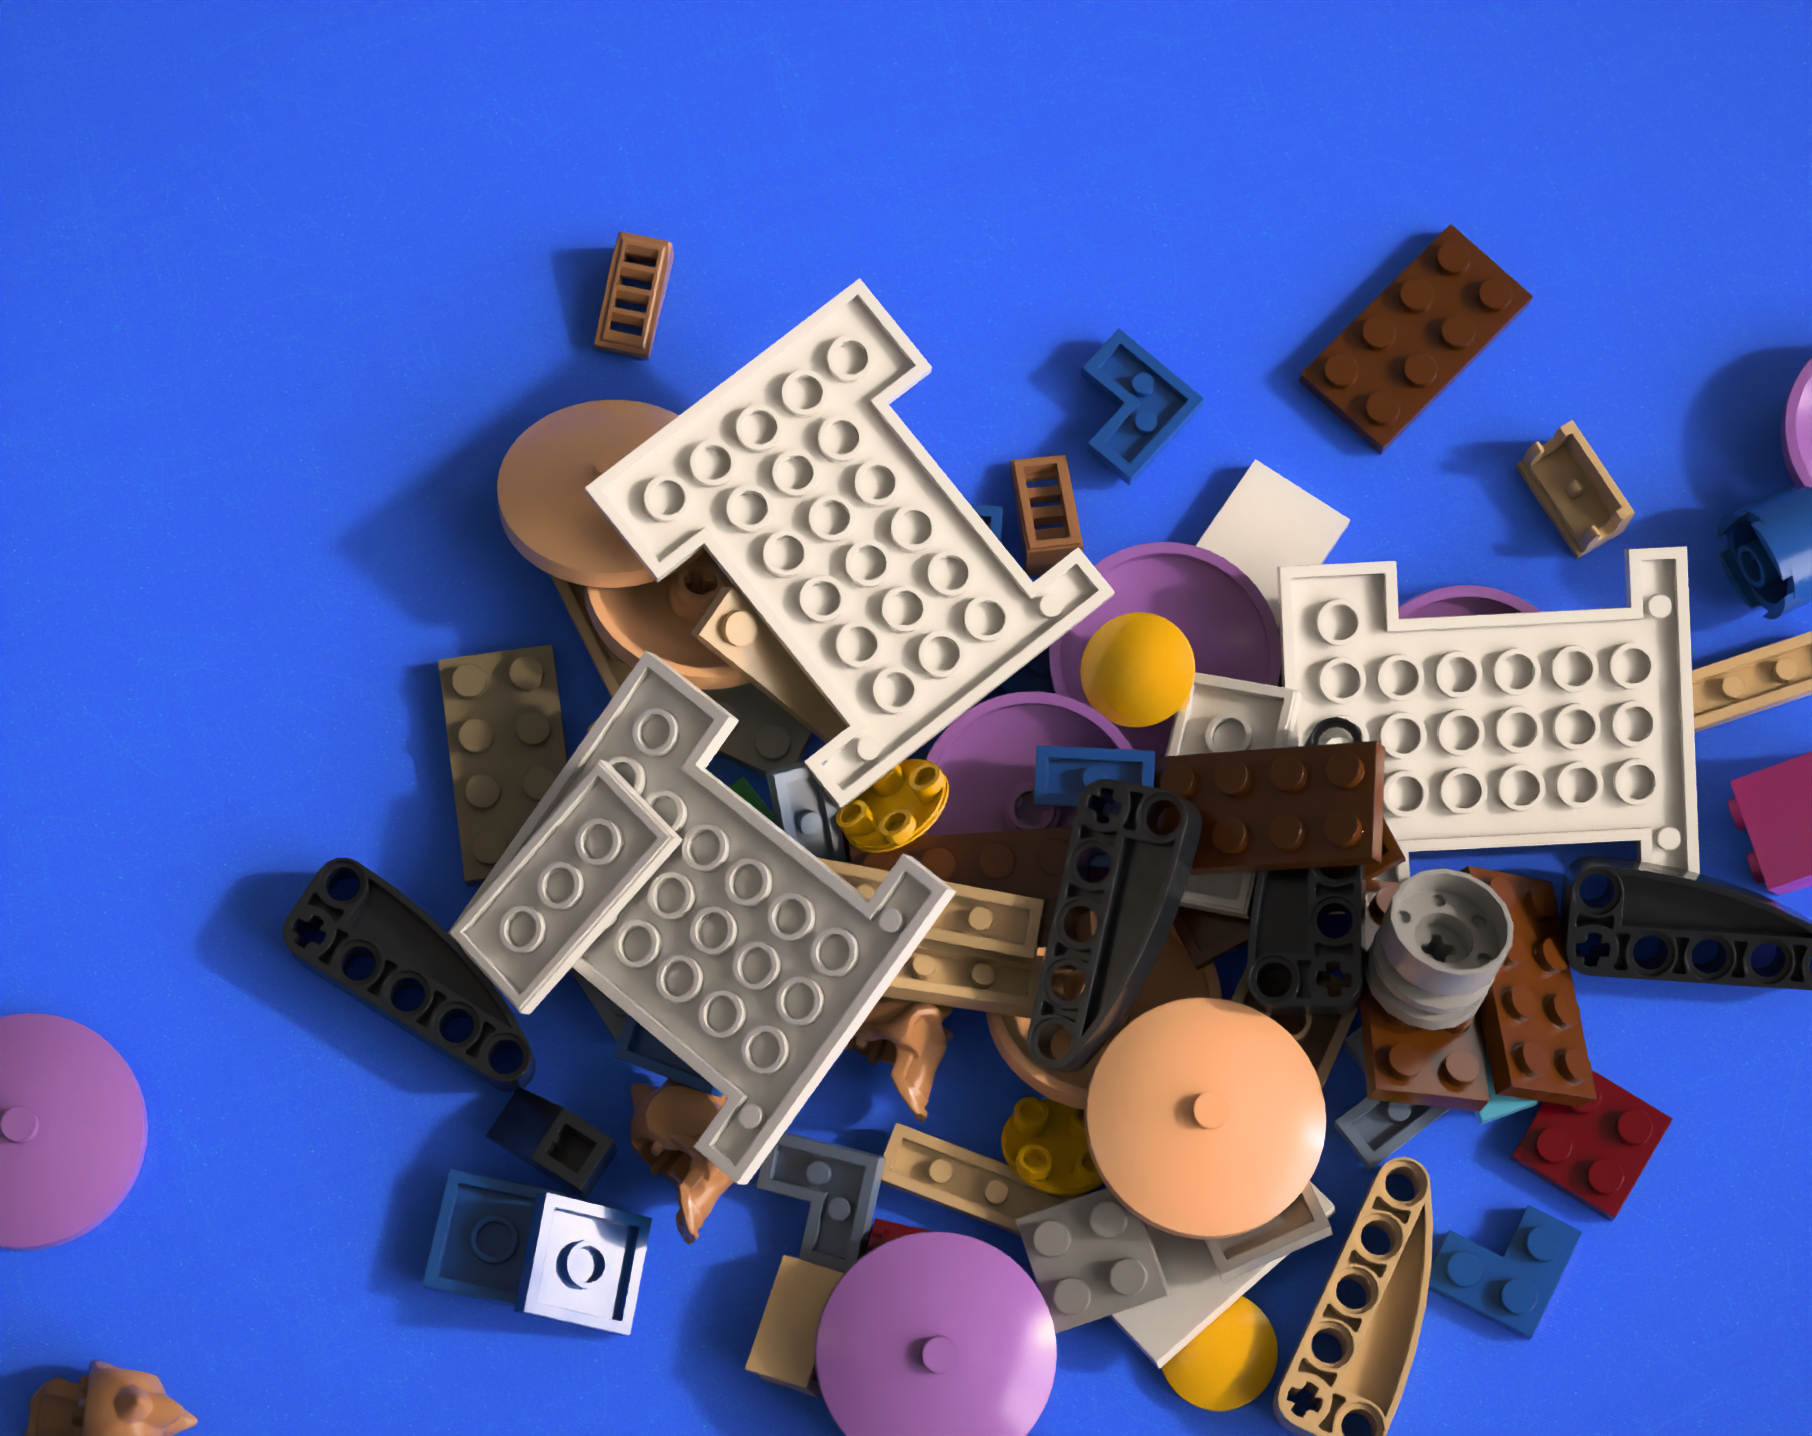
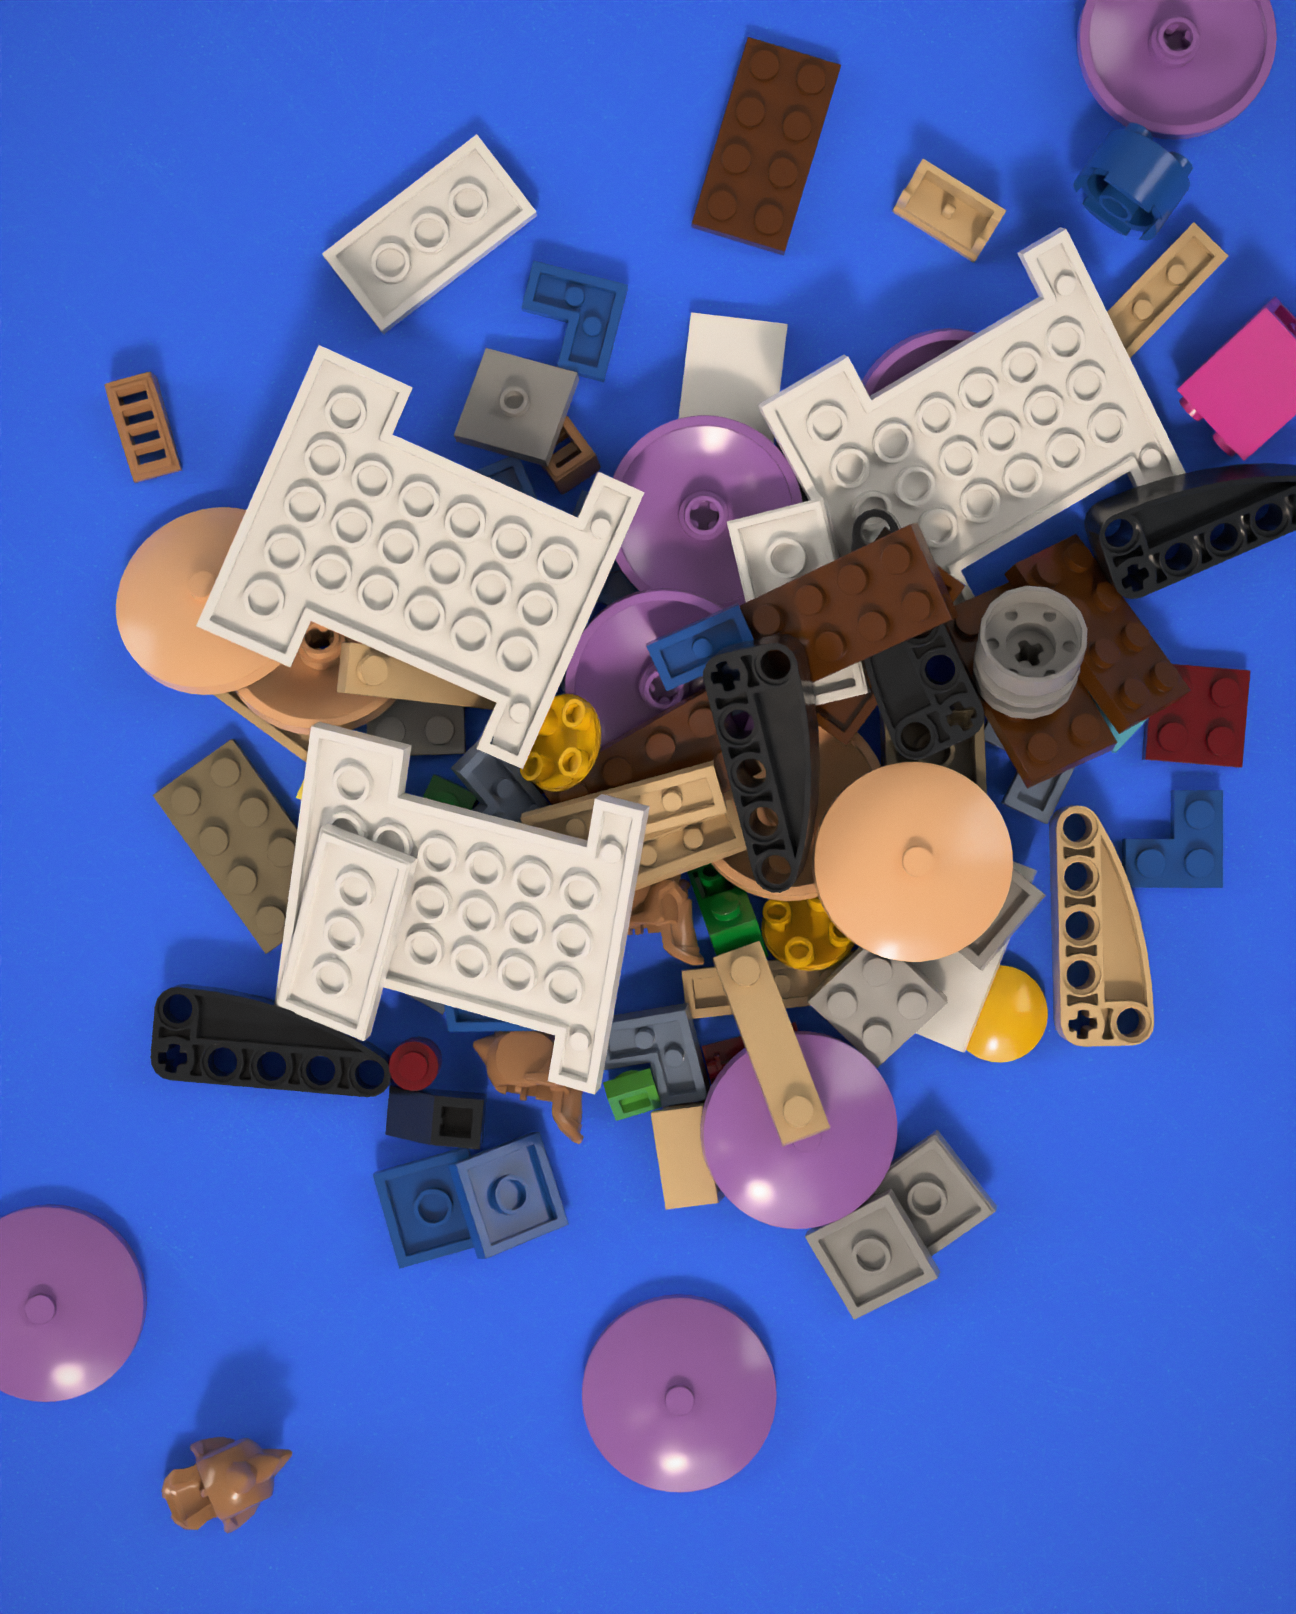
camera: 25 degrees left, 15 degrees up
yellow dish [1080,612,1195,728] -> none
none -> white plate [322,134,537,334]
none -> dark red brick [389,1036,443,1091]
none -> light grey plate [454,348,580,467]
none -> bright green plate [603,1068,662,1121]
none -> green slope [687,863,768,957]
none -> tan plate [713,941,830,1147]

